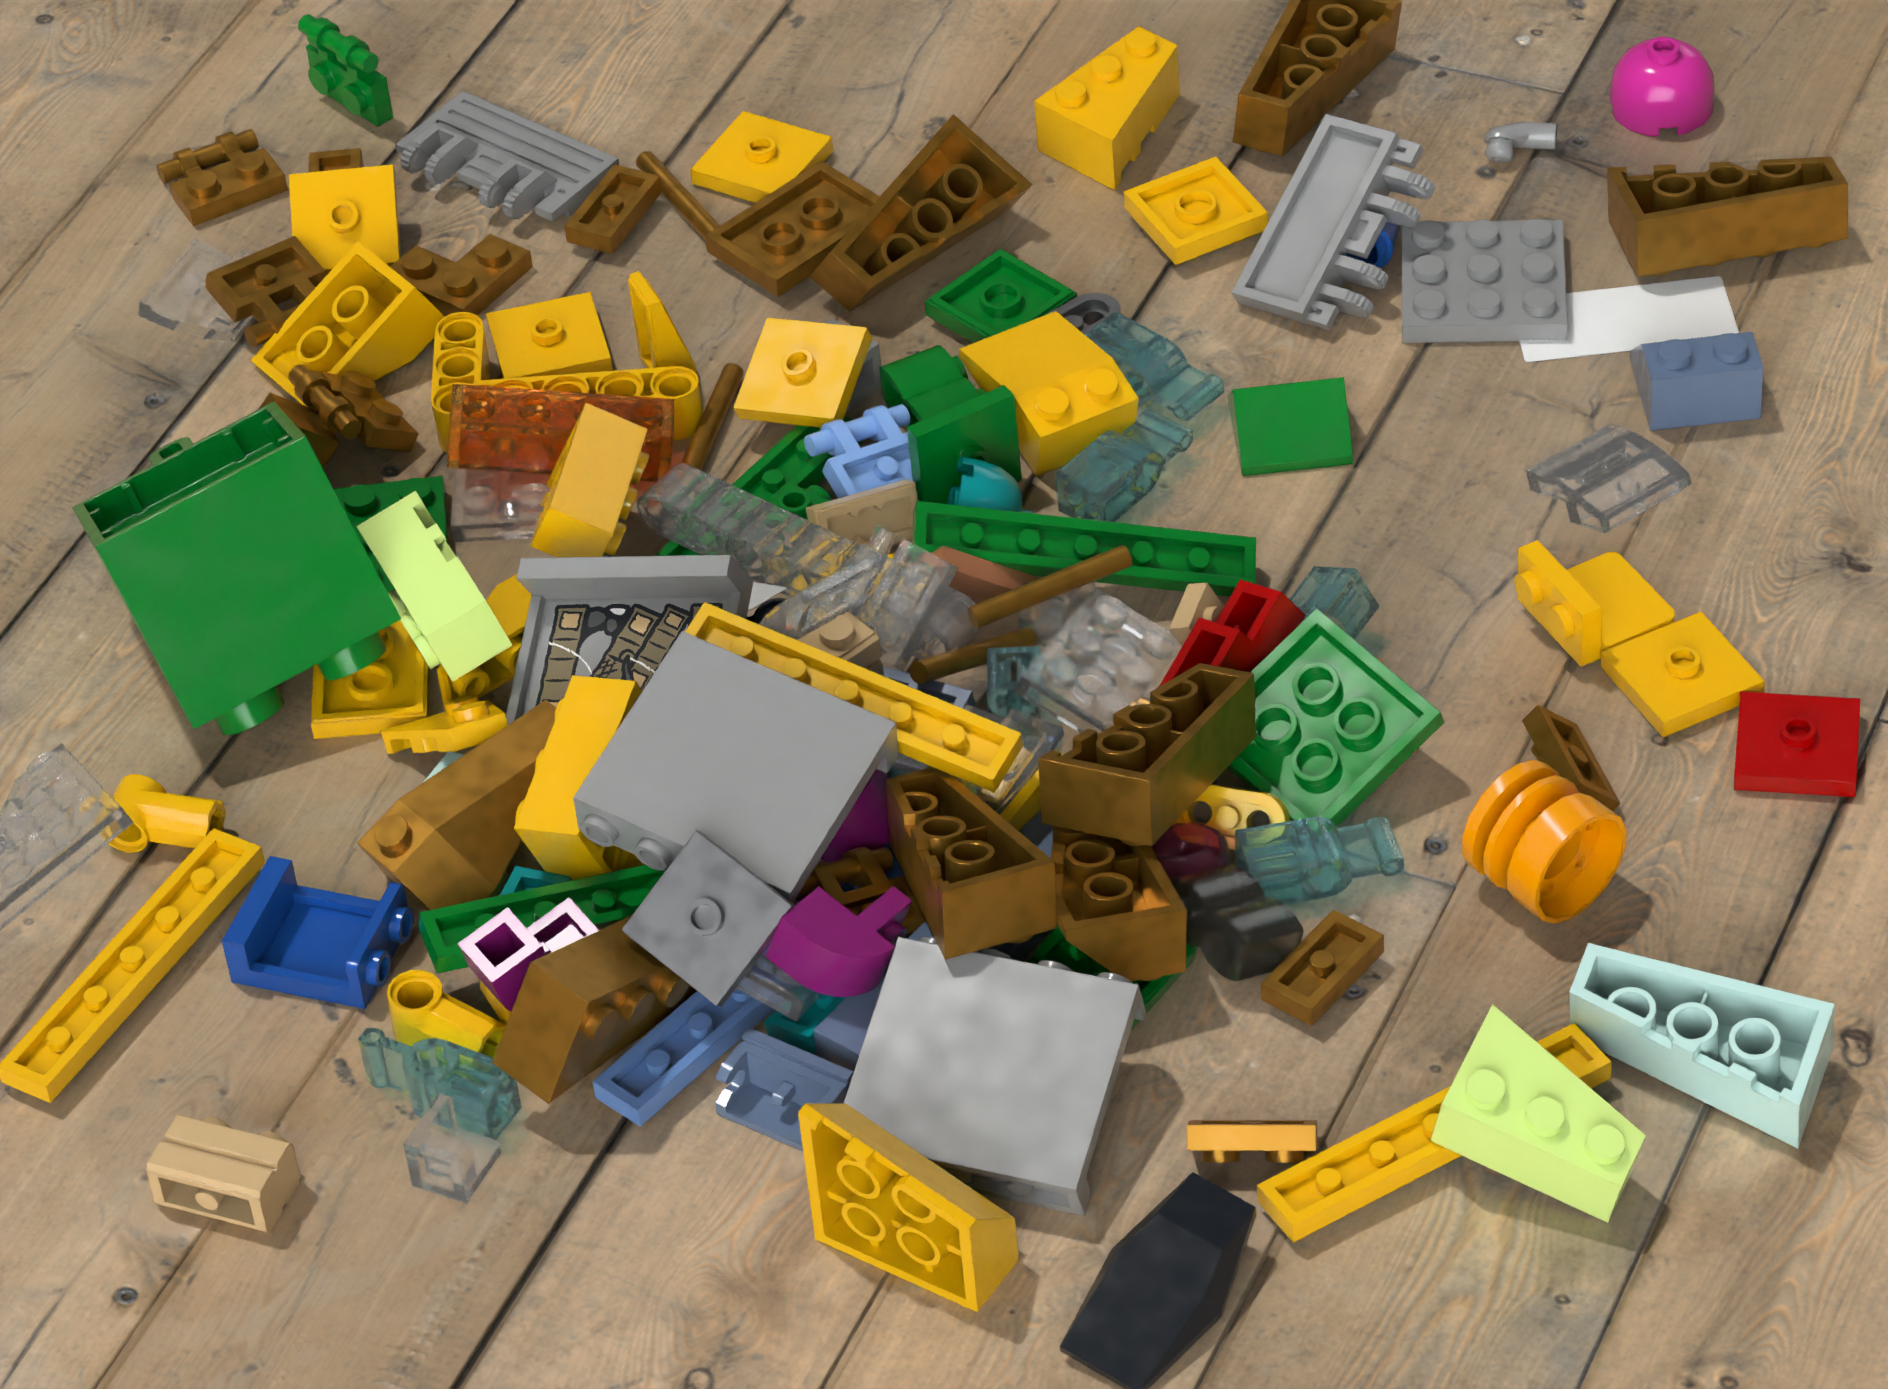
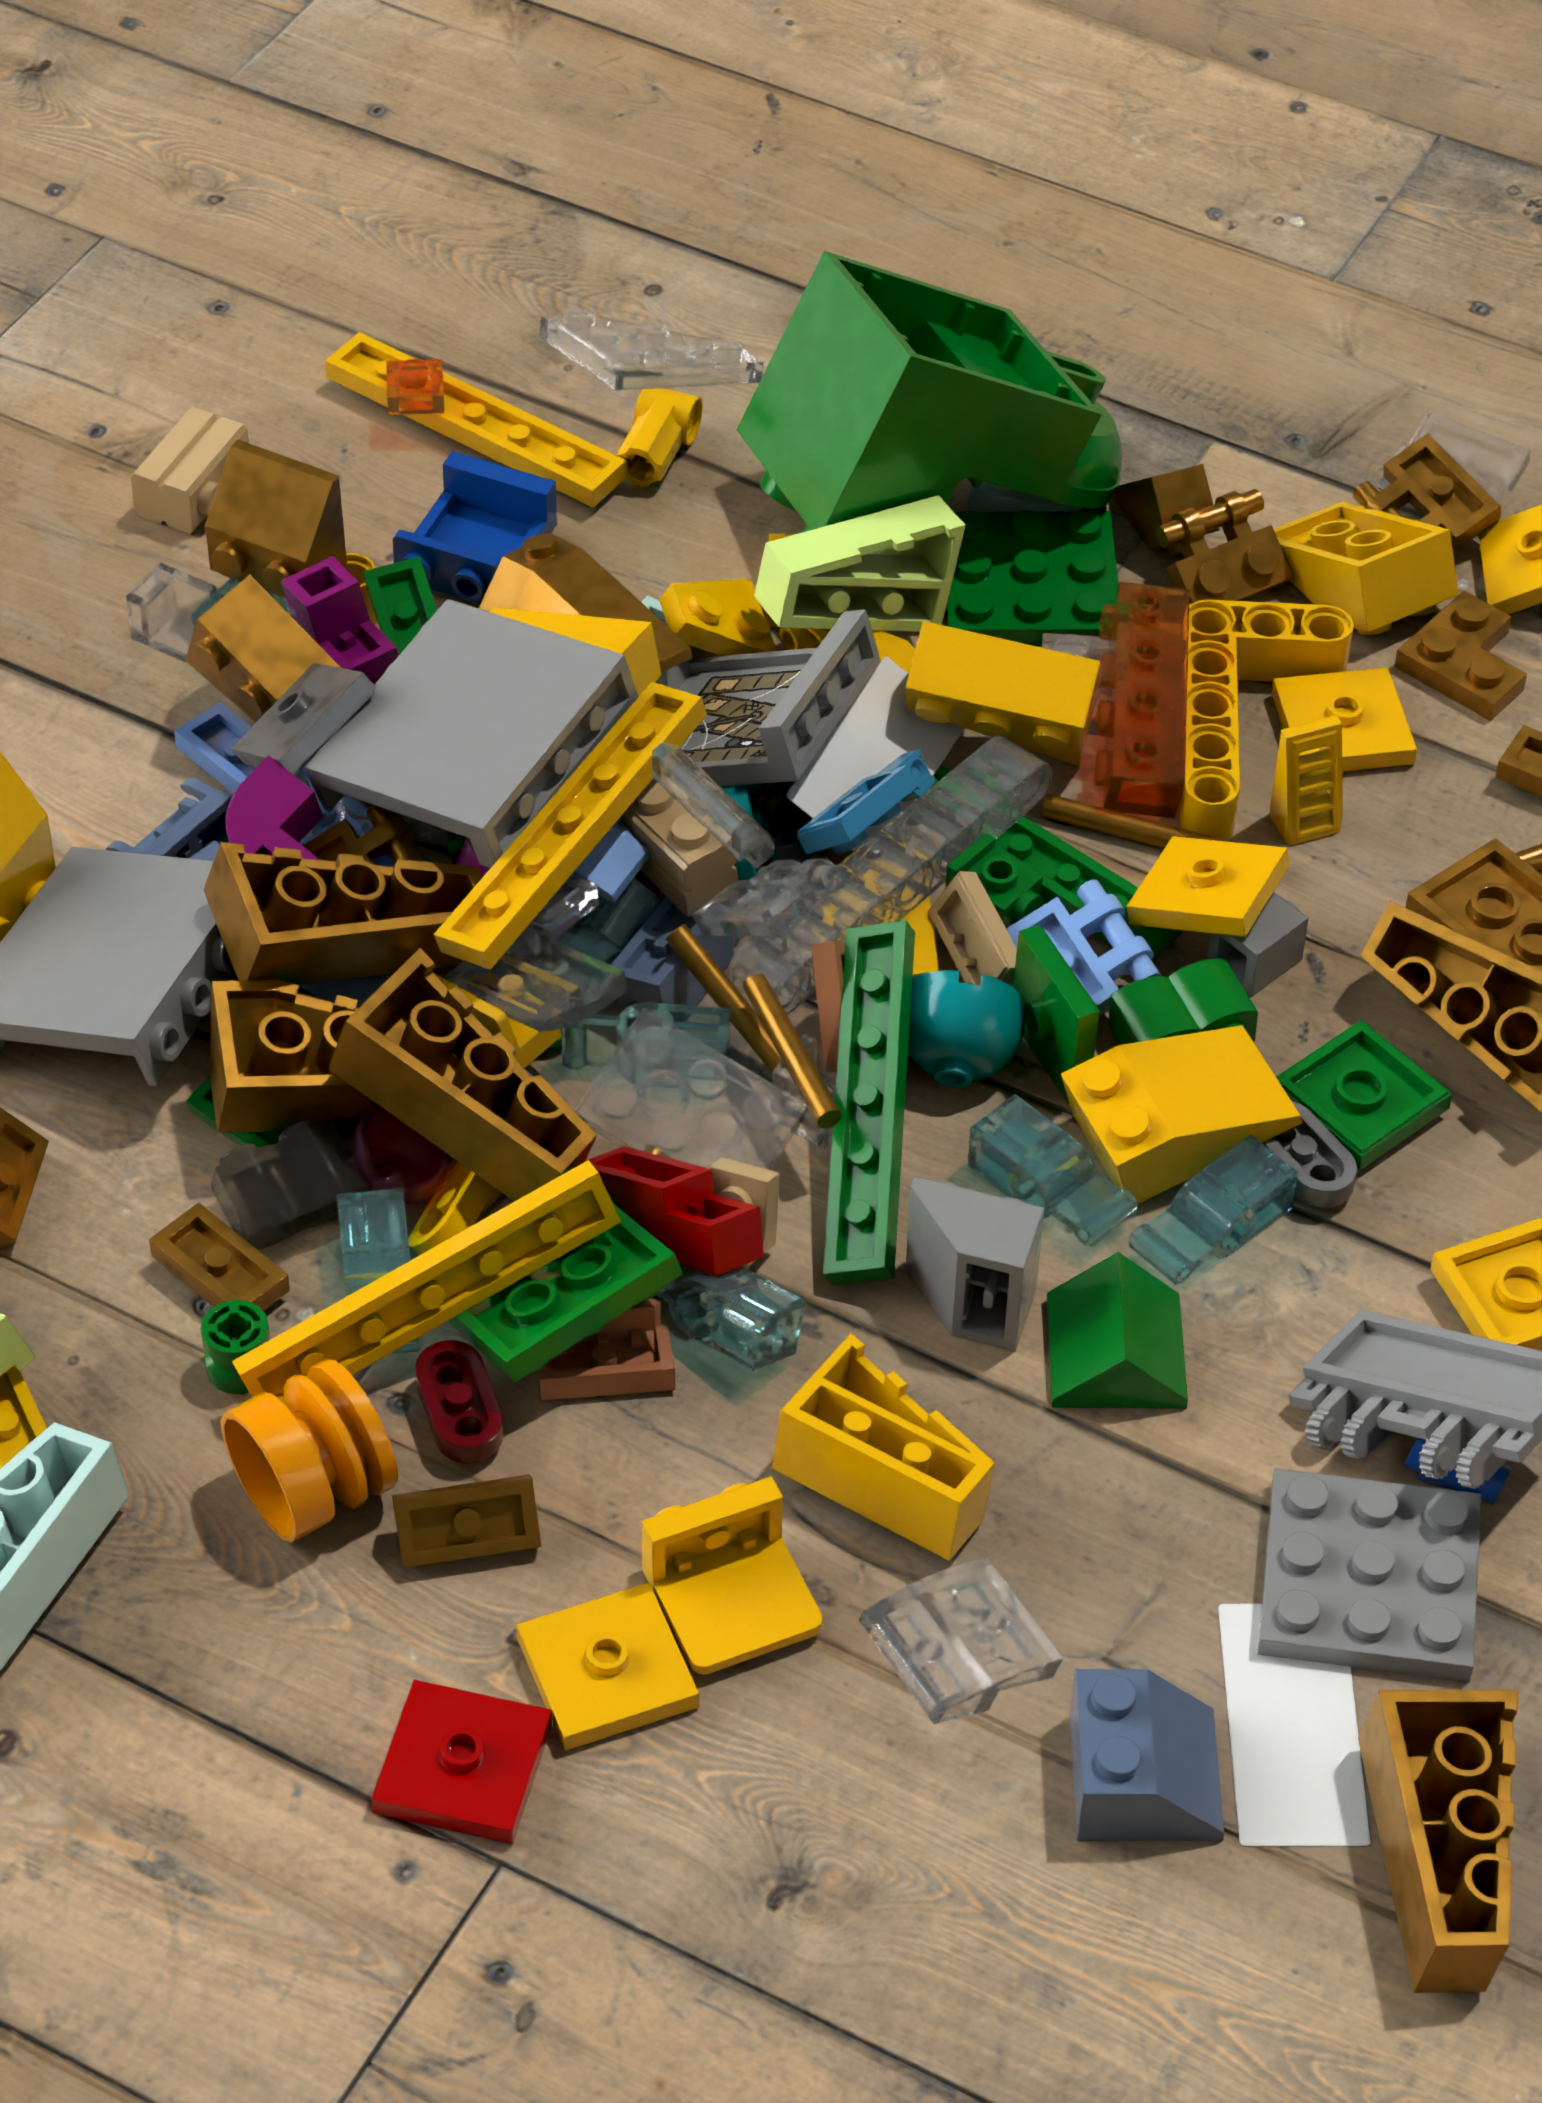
camera: 90 degrees right, 5 degrees up
none -> green wheel [200,1300,270,1394]
none -> pearl gold slope [205,439,347,598]
none -> yellow plate [232,1160,621,1404]
none -> clear orange plate [386,359,445,415]
none -> dark red plate [415,1340,503,1463]
none -> yellow wedge [772,1333,995,1561]
none -> dark azure hinge [797,749,936,854]
none -> light grey slope [905,1176,1044,1351]

